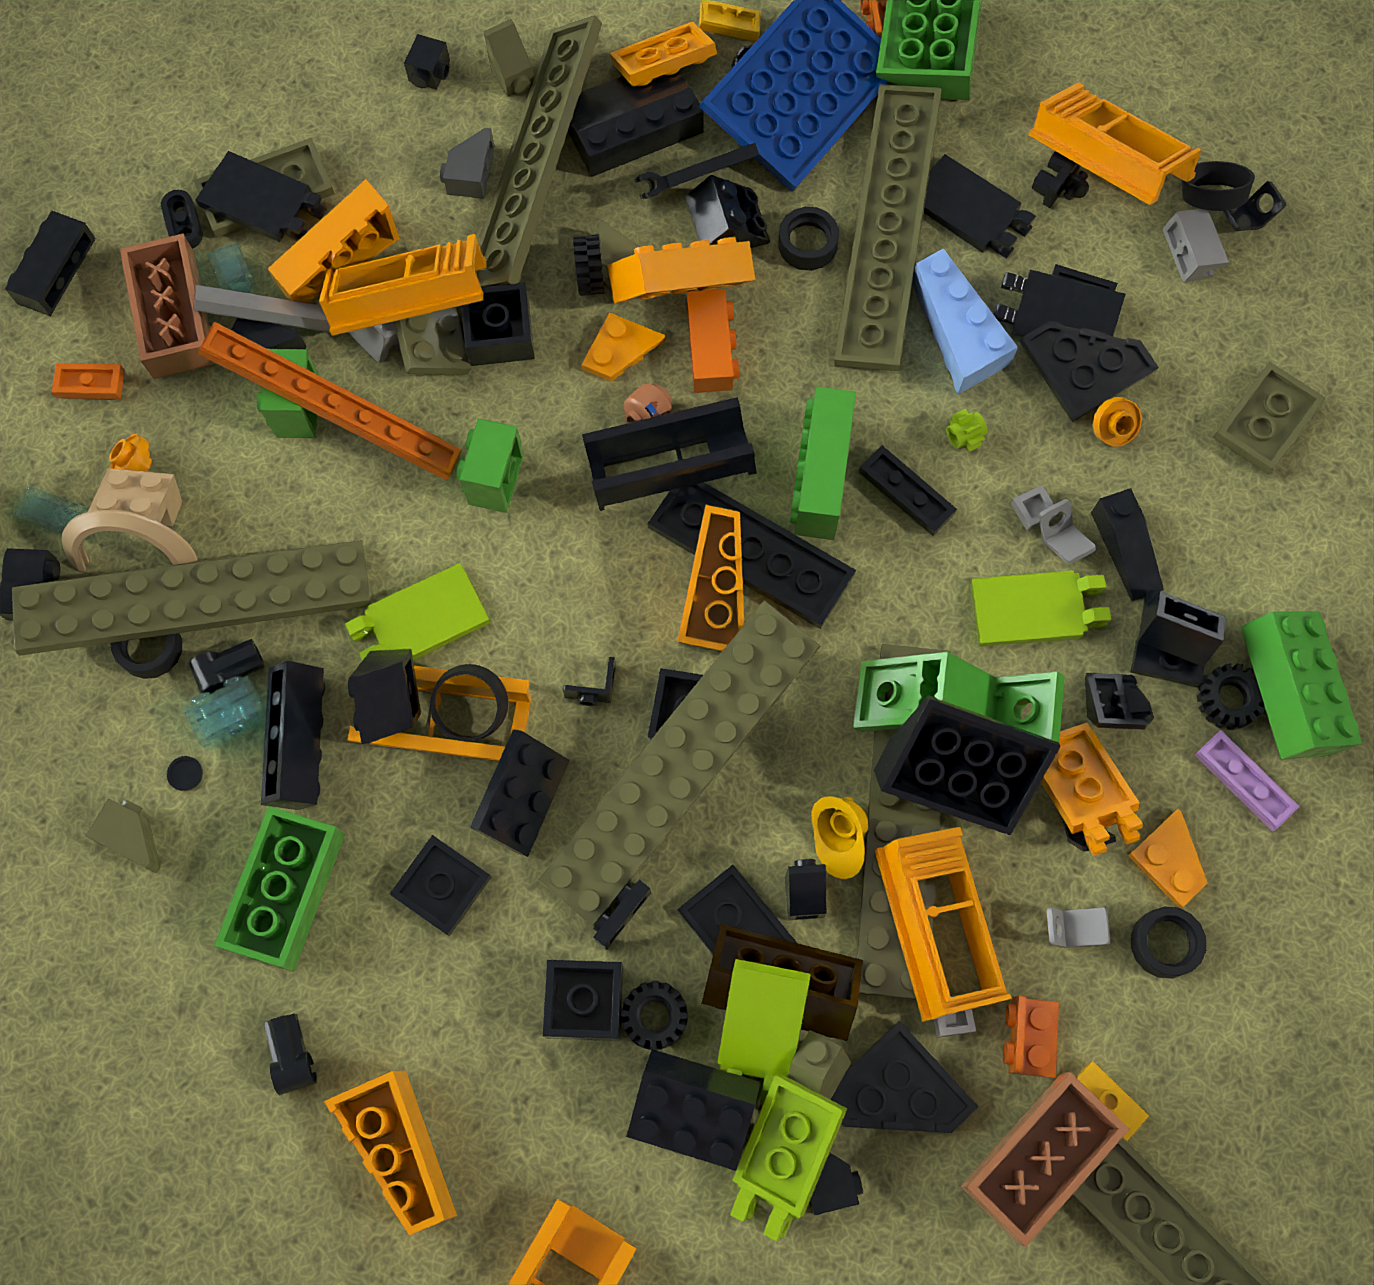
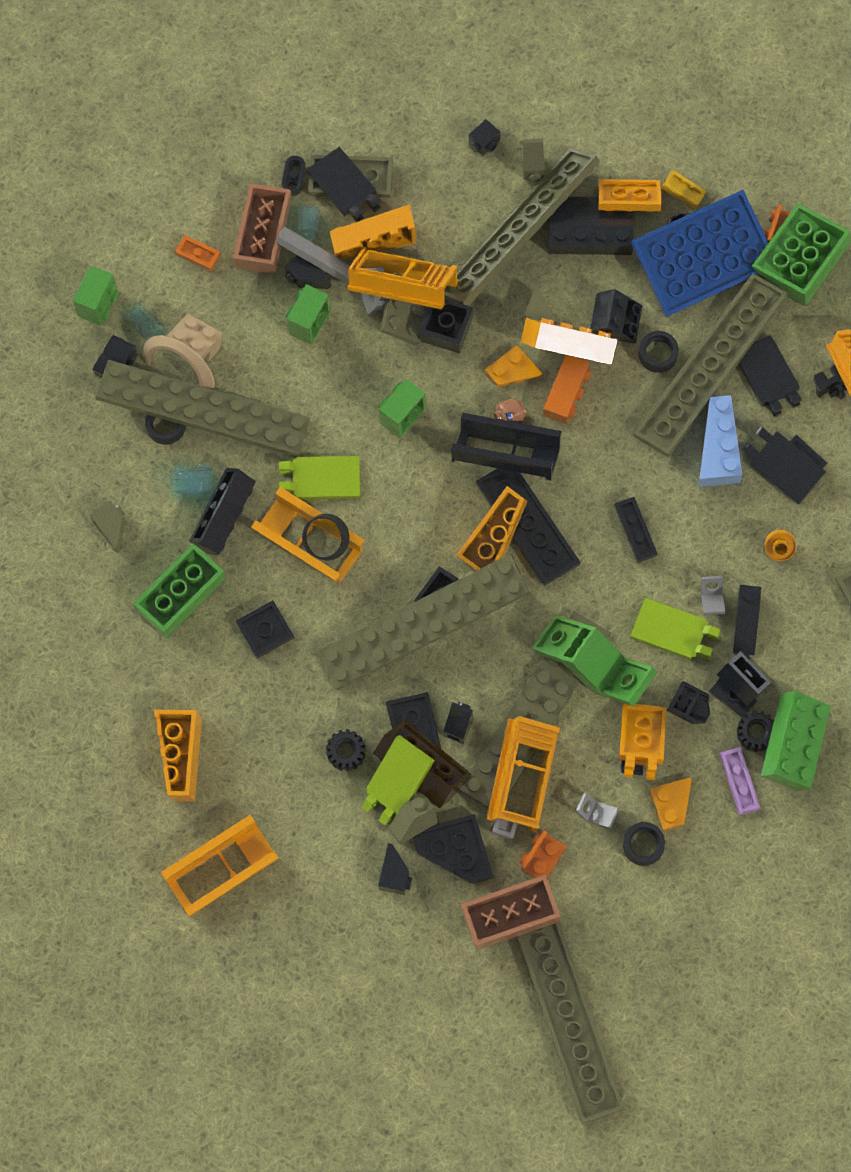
camera: 30 degrees right, 0 degrees up
black brick [5,210,96,317] -> none
light orange plate [109,433,152,472] -> none
black piece [167,756,203,791] -> none
black piece [189,638,265,697] -> none
orange tile [198,322,462,481] -> none
black piece [264,1013,317,1096] -> none
black slope [348,649,421,744] -> none
dark grey slope [440,128,495,199] -> none
black plate [470,729,570,857] -> none
black brick [543,960,623,1041] -> none
black bracket [563,657,616,706] -> none
black tyre [573,235,605,296] -> none
black plate [593,880,651,950] -> none
black brick [626,1049,760,1171] -> none
black tile [634,143,759,199] -> none
lime tile [730,1073,847,1242] -> none
bright green brick [789,386,856,540] -> none
yellow piece [811,796,868,879] -> none
black slope [874,695,1061,835] -> none
lime gear [946,408,988,452] -> none
light grey plate [1011,485,1059,531] -> none
black plate [1019,321,1159,422] -> none
yellow plate [1076,1061,1149,1141] -> none

